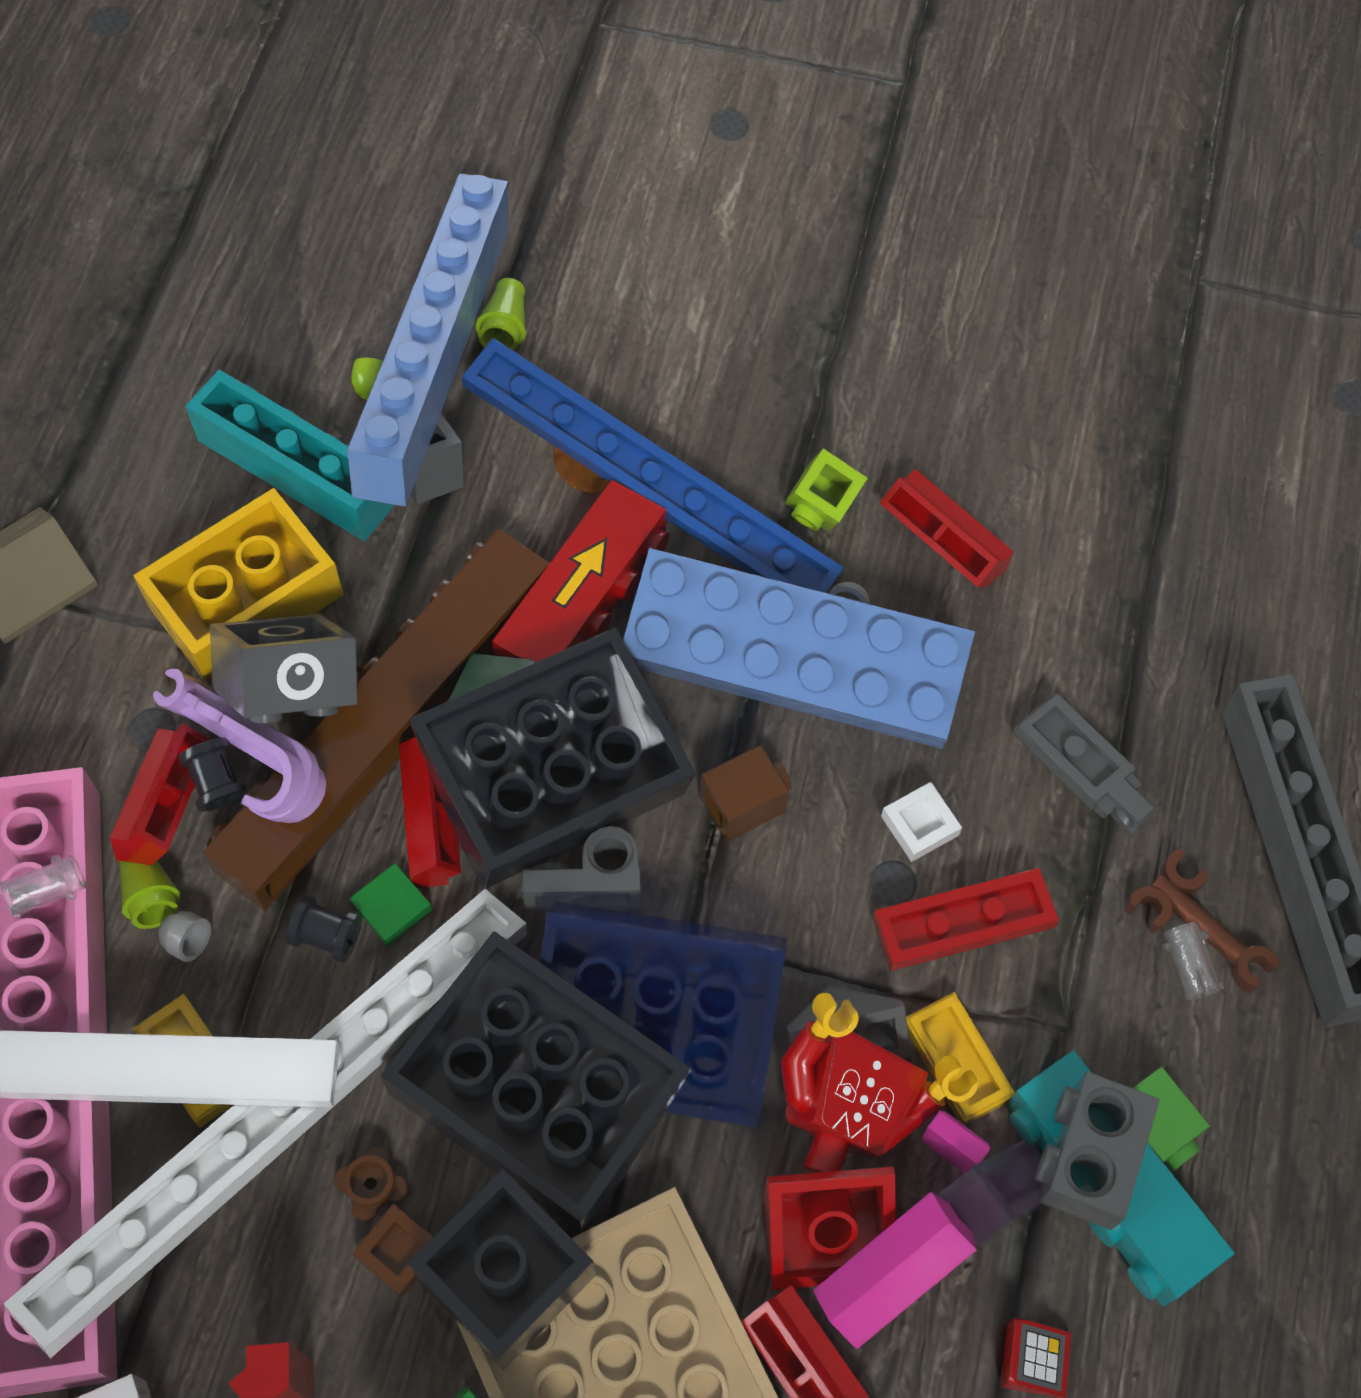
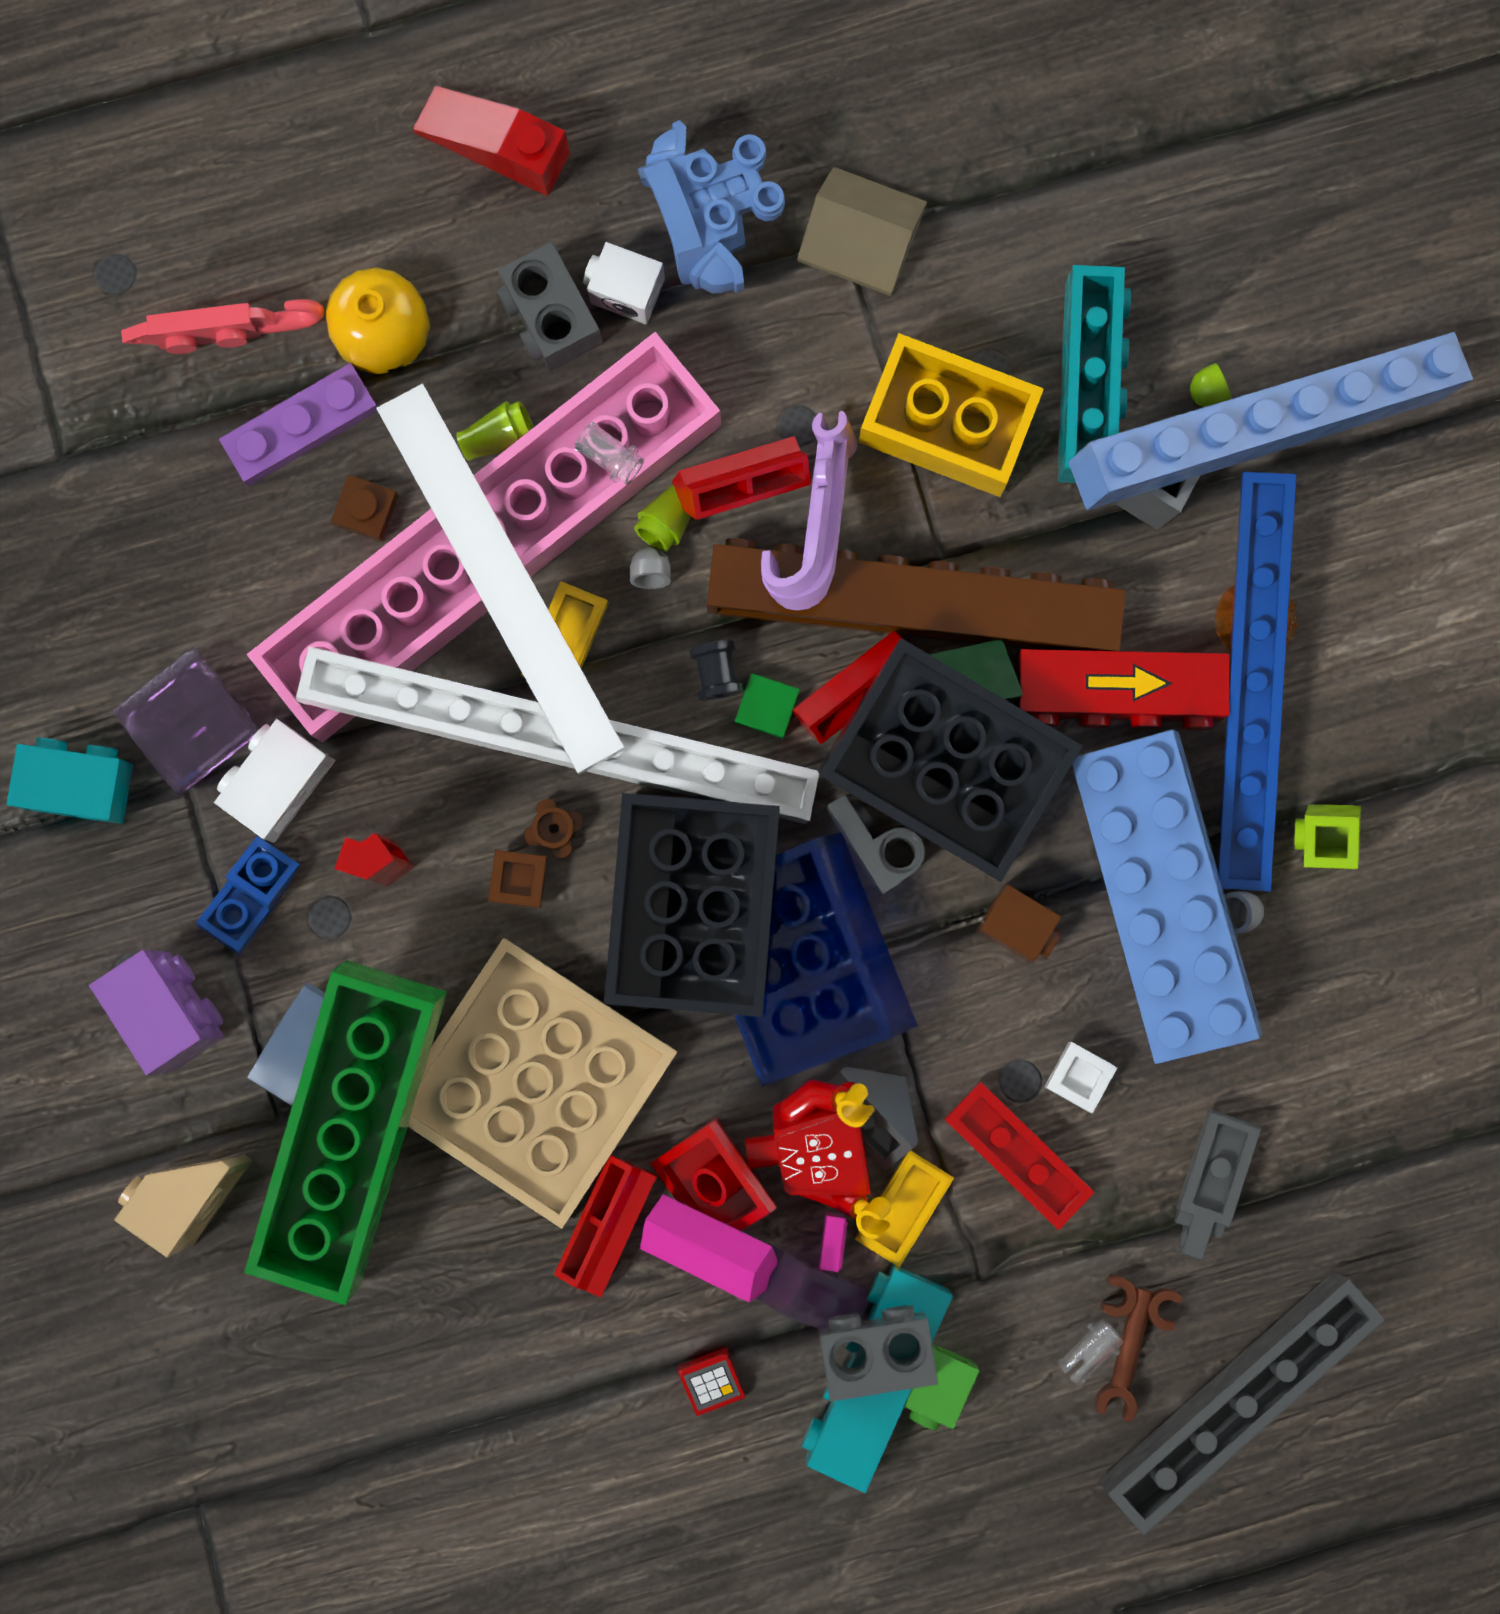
camera: 65 degrees right, 20 degrees up
black bush [178,738,248,812] -> none
dark grey brick [210,614,358,723] -> none
black brick [407,1169,596,1370] -> none
lime cone [476,278,526,351] -> none
red piece [879,469,1014,588] -> none

